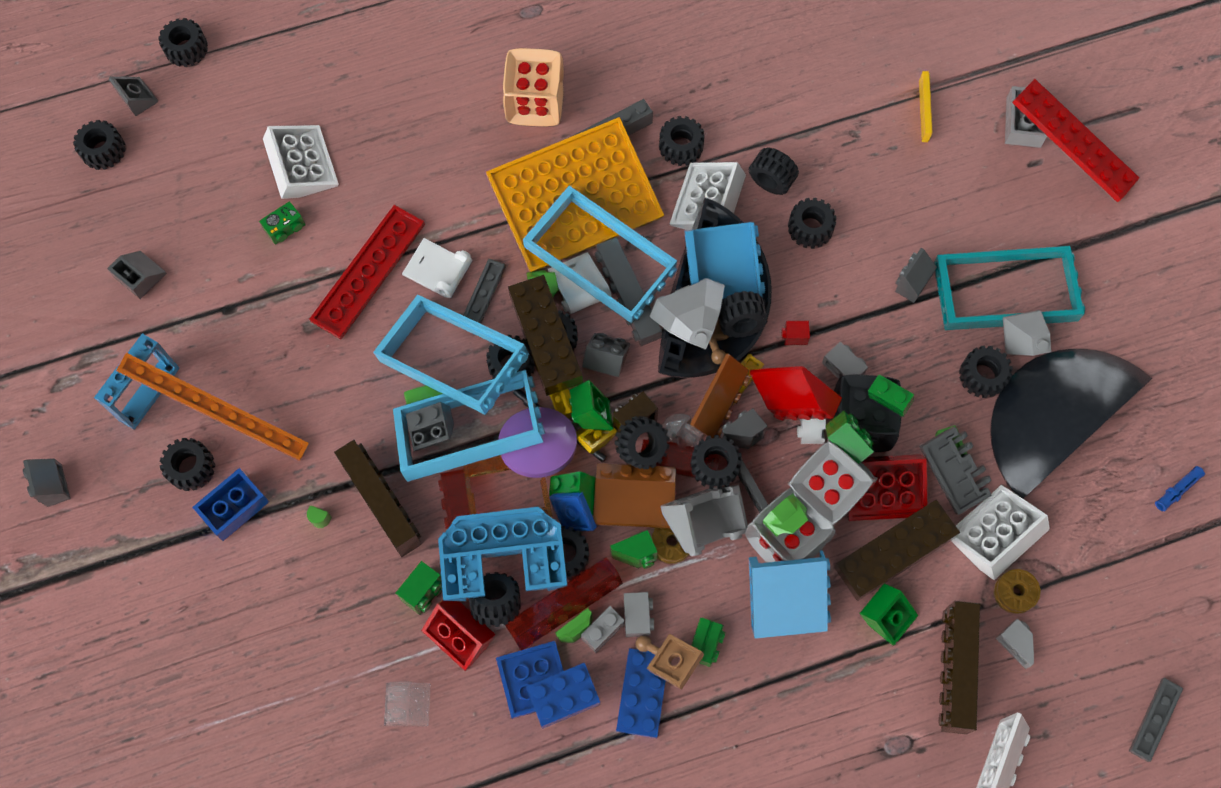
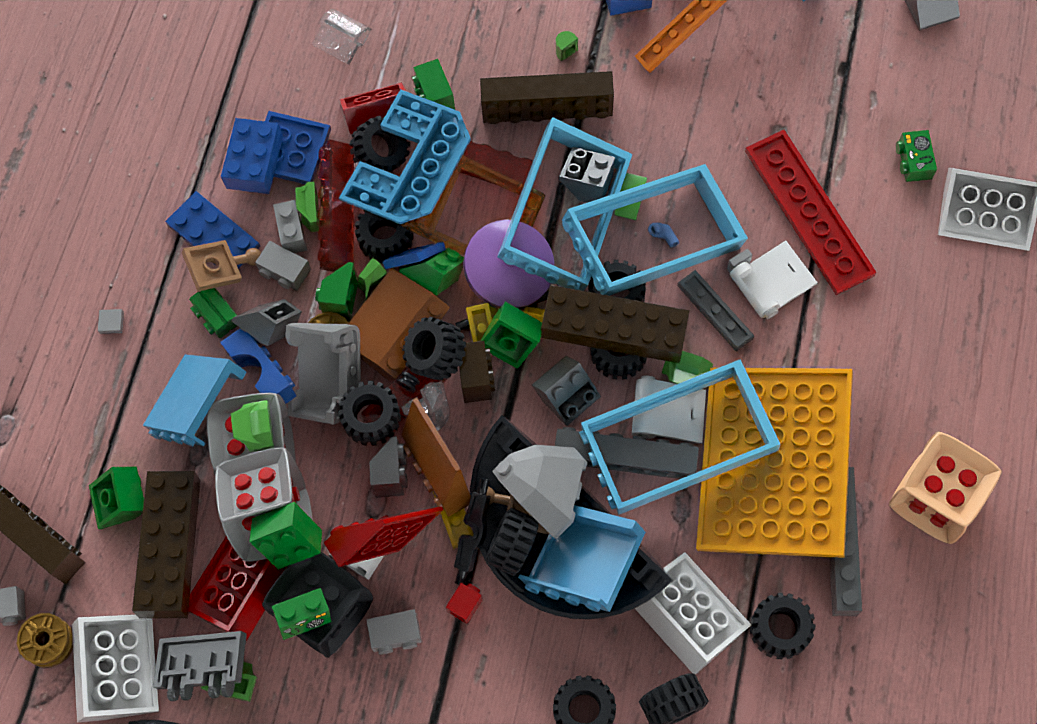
camera: 125 degrees right, 0 degrees up
dark grey tile [734,446,768,513] -> none
none -> light grey tile [98,309,124,334]
none -> blue arch [220,329,297,404]
none -> dark grey slope [232,299,302,346]
none -> bright green slope [358,258,387,301]
none -> black bush [396,371,420,393]
none -> black piece [454,478,491,585]
none -> medium blue arm [648,223,680,248]
none -> light grey tile [727,249,752,273]

